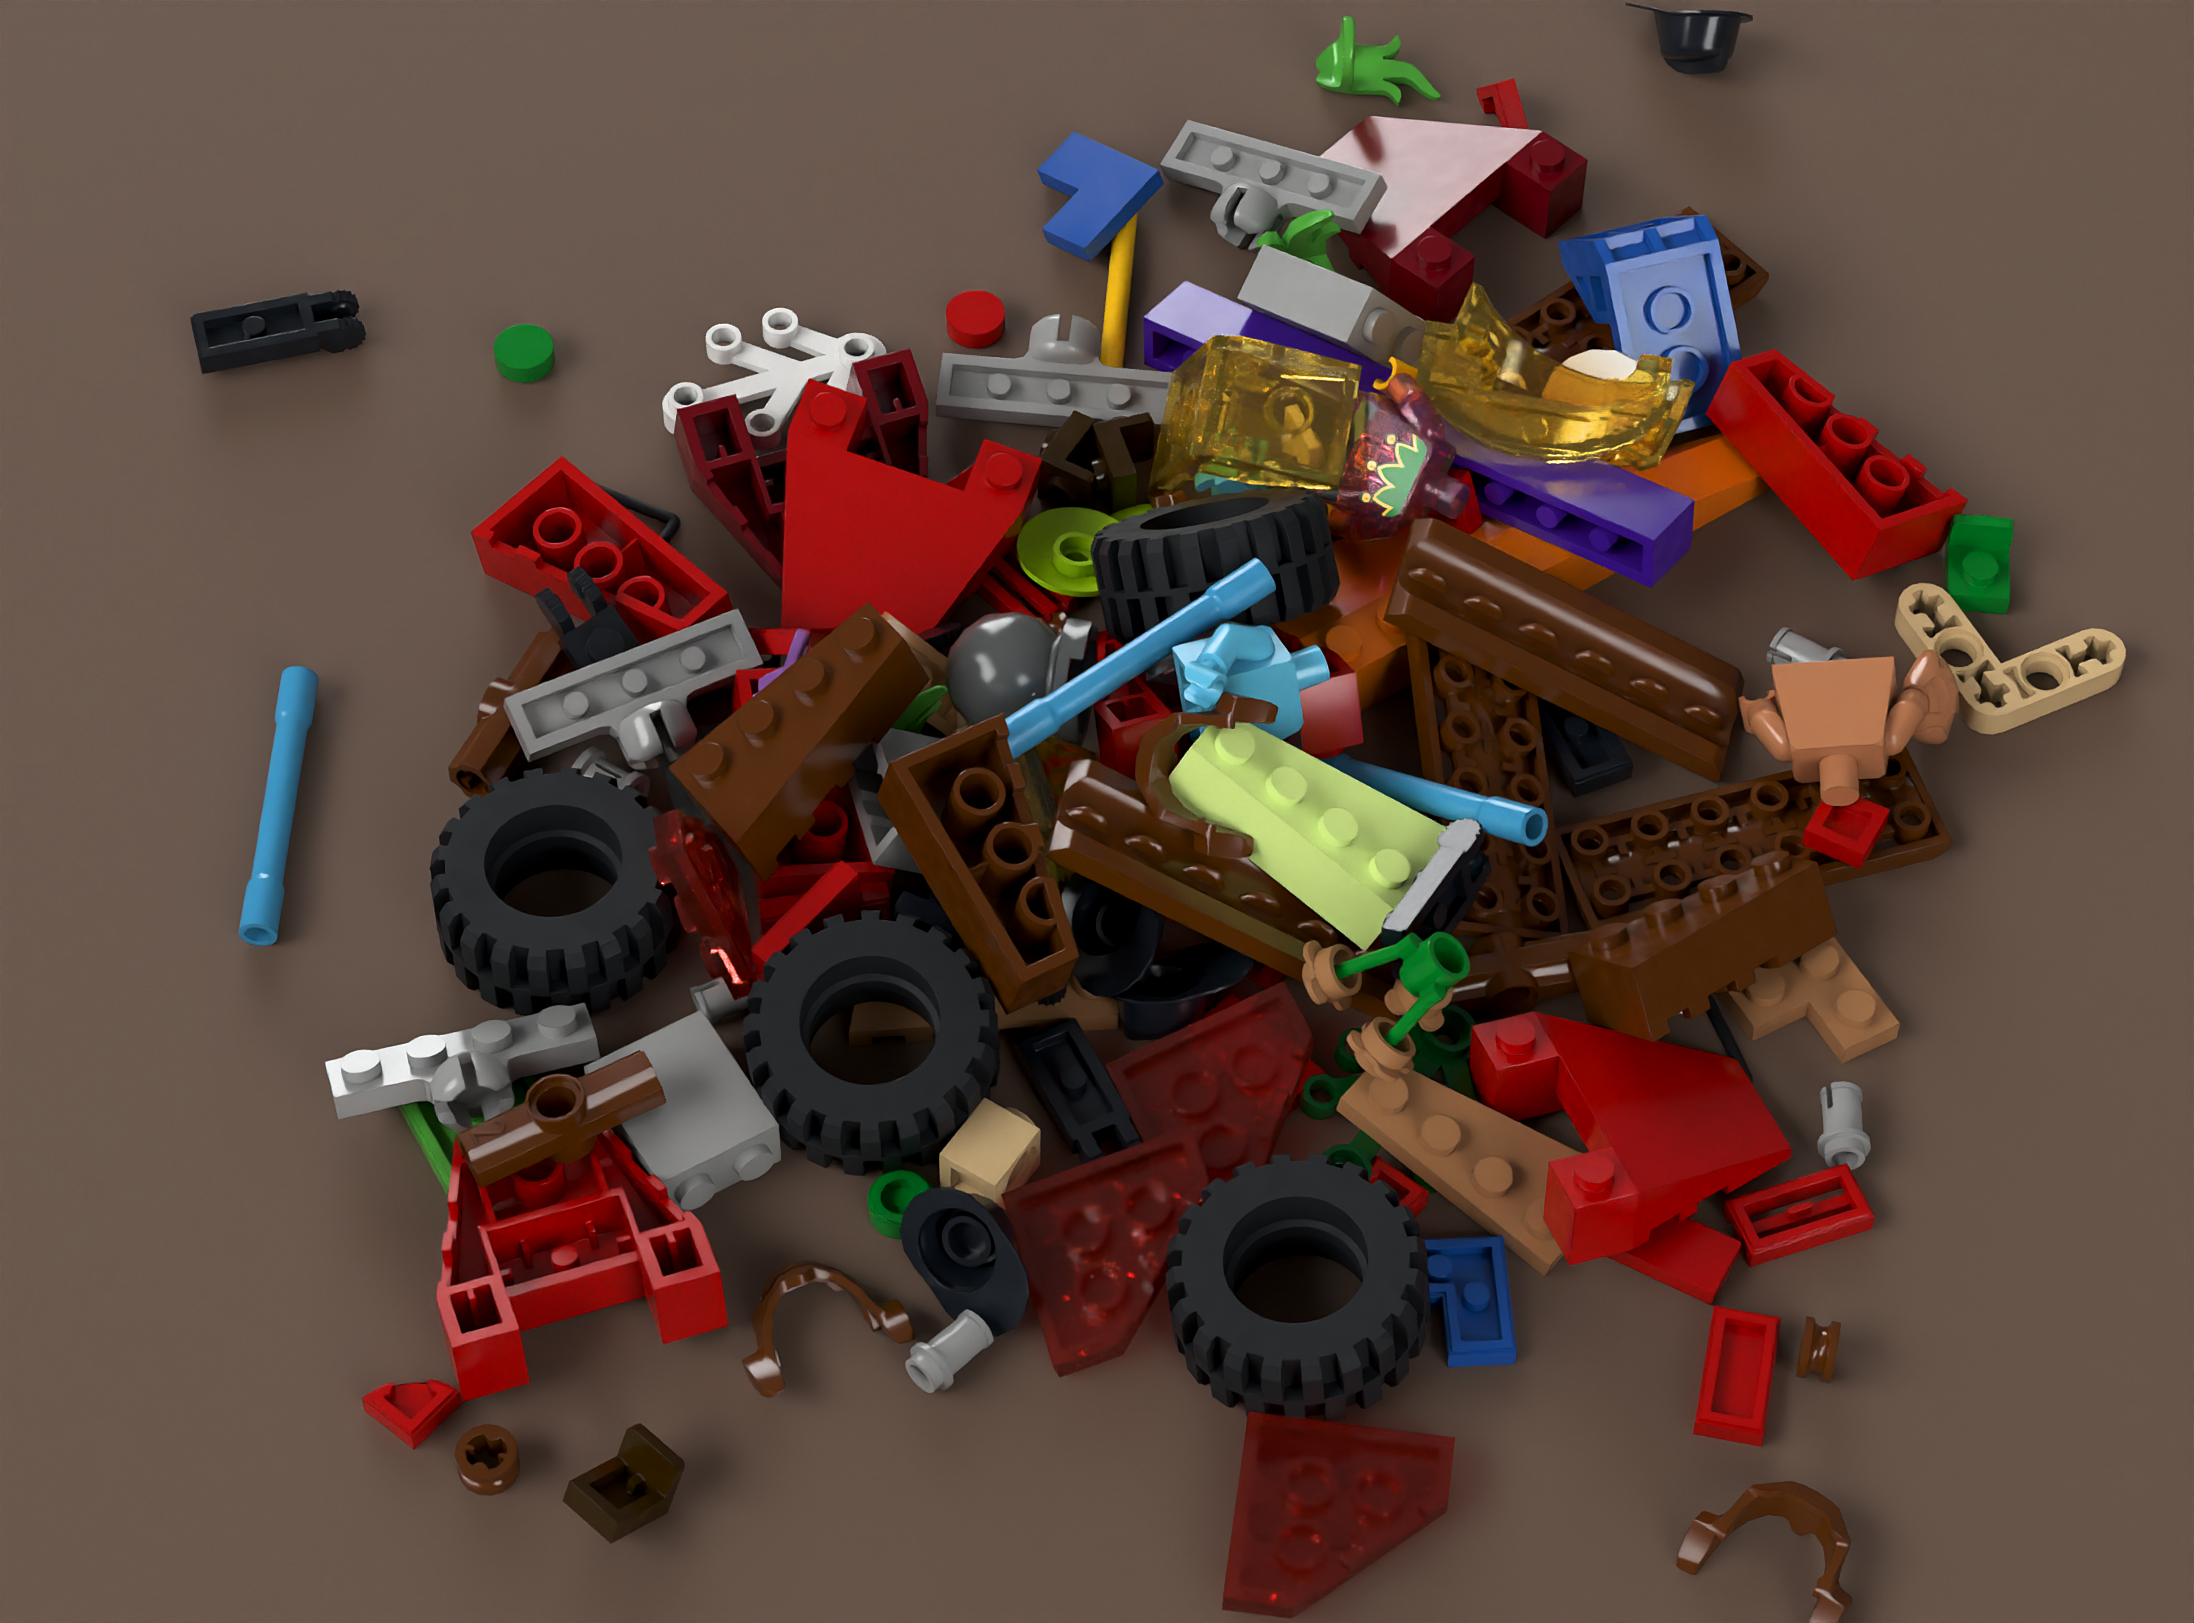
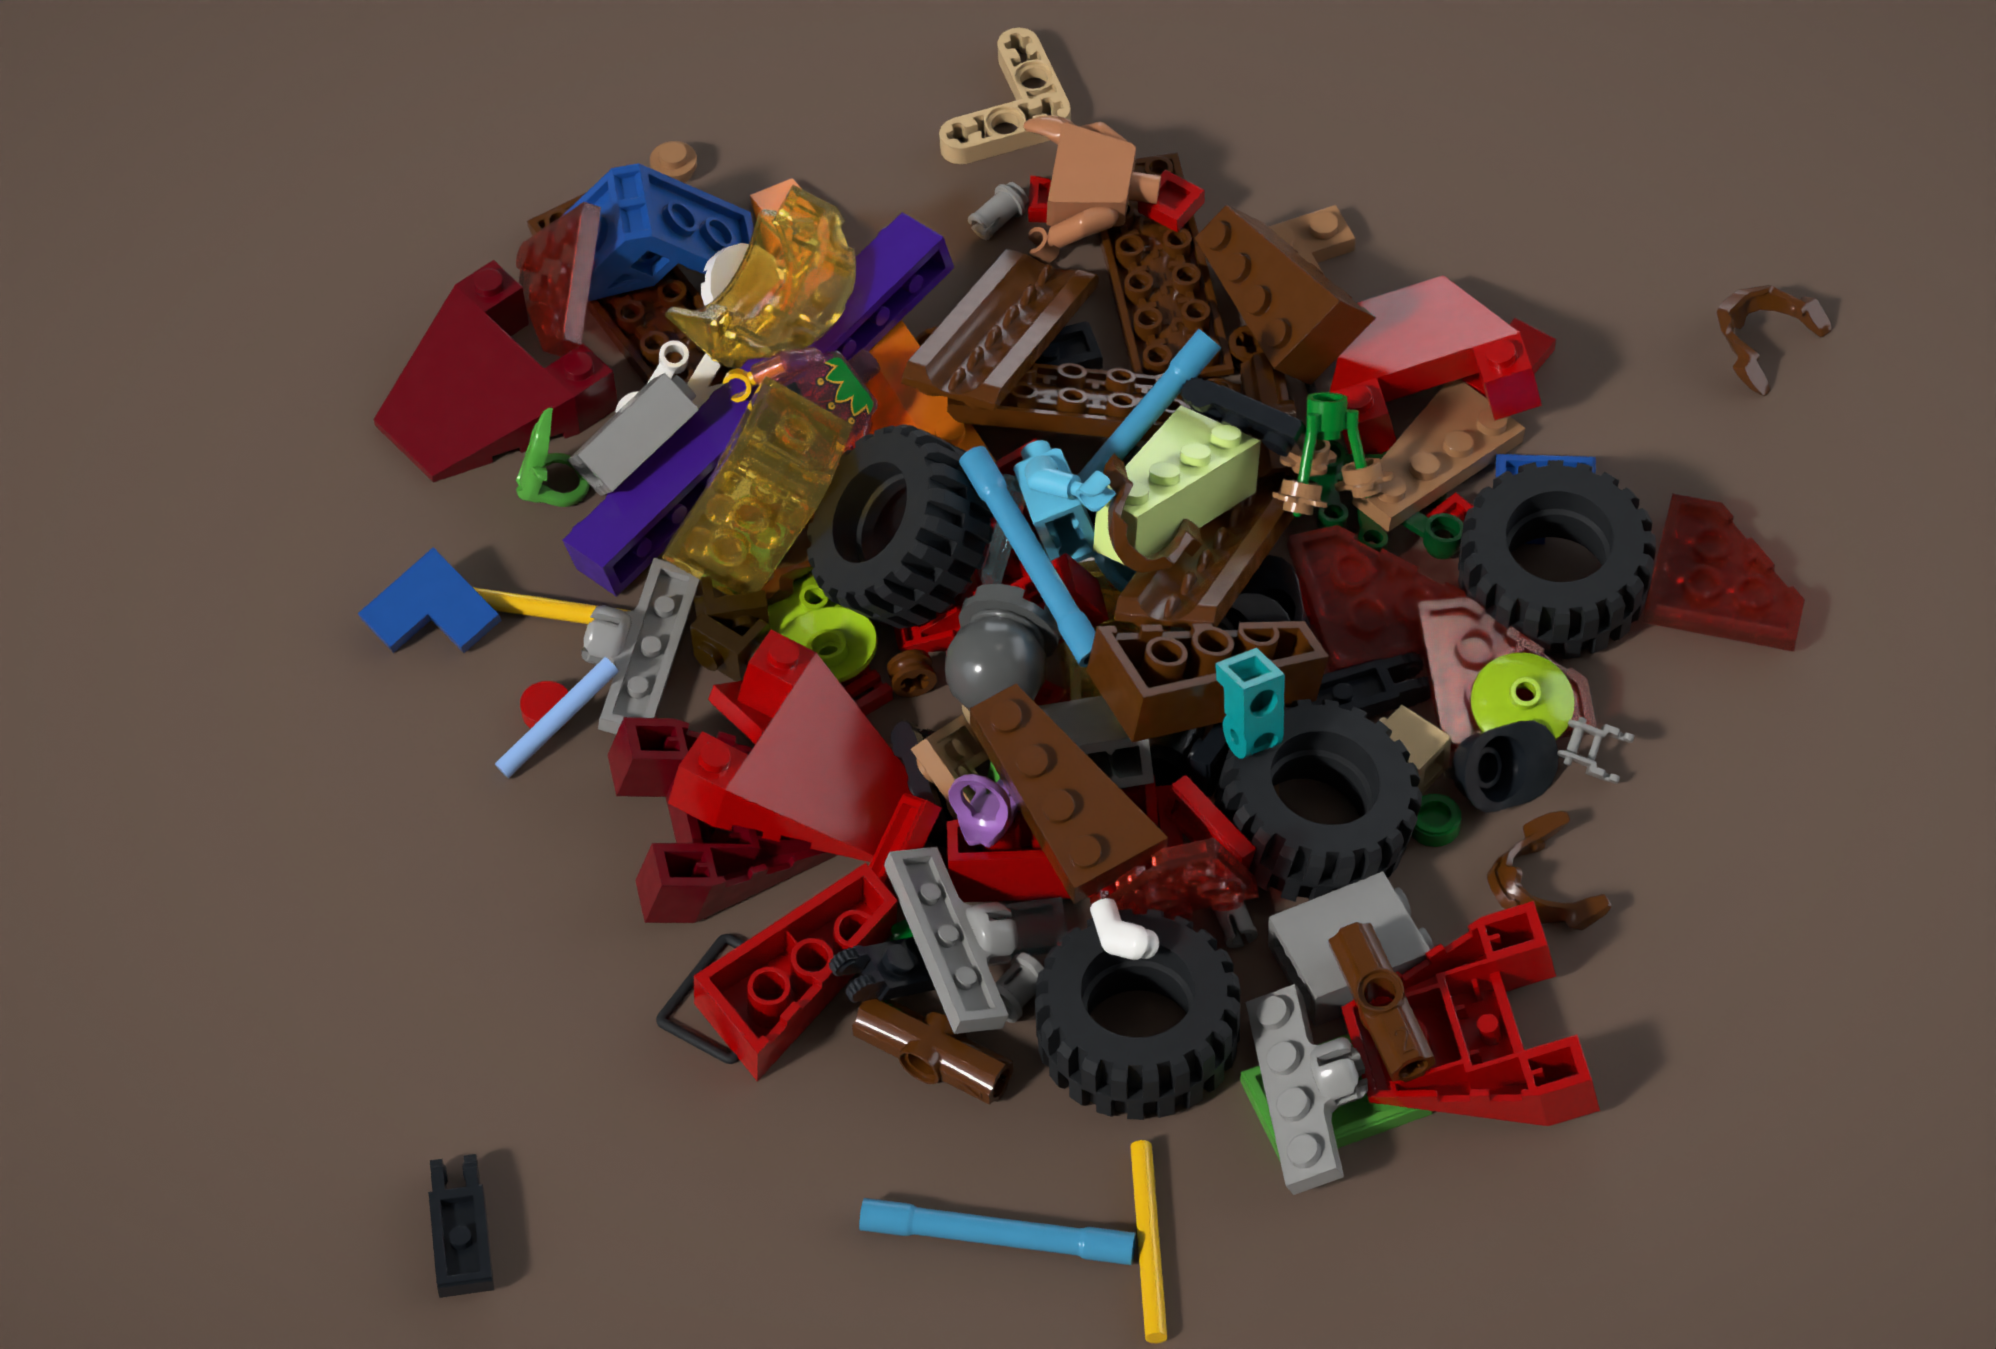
camera: 80 degrees left, 0 degrees up
red tile [362,1379,462,1450] -> none
reddish brown bush [455,1424,520,1496] -> none
green tile [494,324,555,383] -> none
dark brown bracket [562,1423,685,1544] -> none
white plant [662,308,886,450] -> none
light grey pin [905,1309,994,1393] -> none
light grey plate [1160,120,1388,253] -> none
bright green piece [1316,16,1441,106] -> none
red tile [1476,78,1529,129] -> none
black piece [1626,3,1753,74] -> none
red tile [1693,1305,1781,1447] -> none
red wedge [1705,349,1968,581] -> none
red tile [1722,1163,1875,1267] -> none
reddish brown bush [1796,1316,1841,1383] -> none
light grey pin [1817,1081,1871,1170] -> none
green bracket [1944,514,2014,614] -> none
none -> light blue bar [495,657,619,779]
none -> clear red plate [516,202,601,357]
none -> medium nougat plate [650,141,697,183]
none -> white arm [1090,898,1159,960]
none -> yellow bar [1130,1140,1167,1343]
none -> teal leg [1216,648,1285,759]
none -> lime dish [1471,653,1574,740]
none -> light grey piece [1557,717,1635,784]

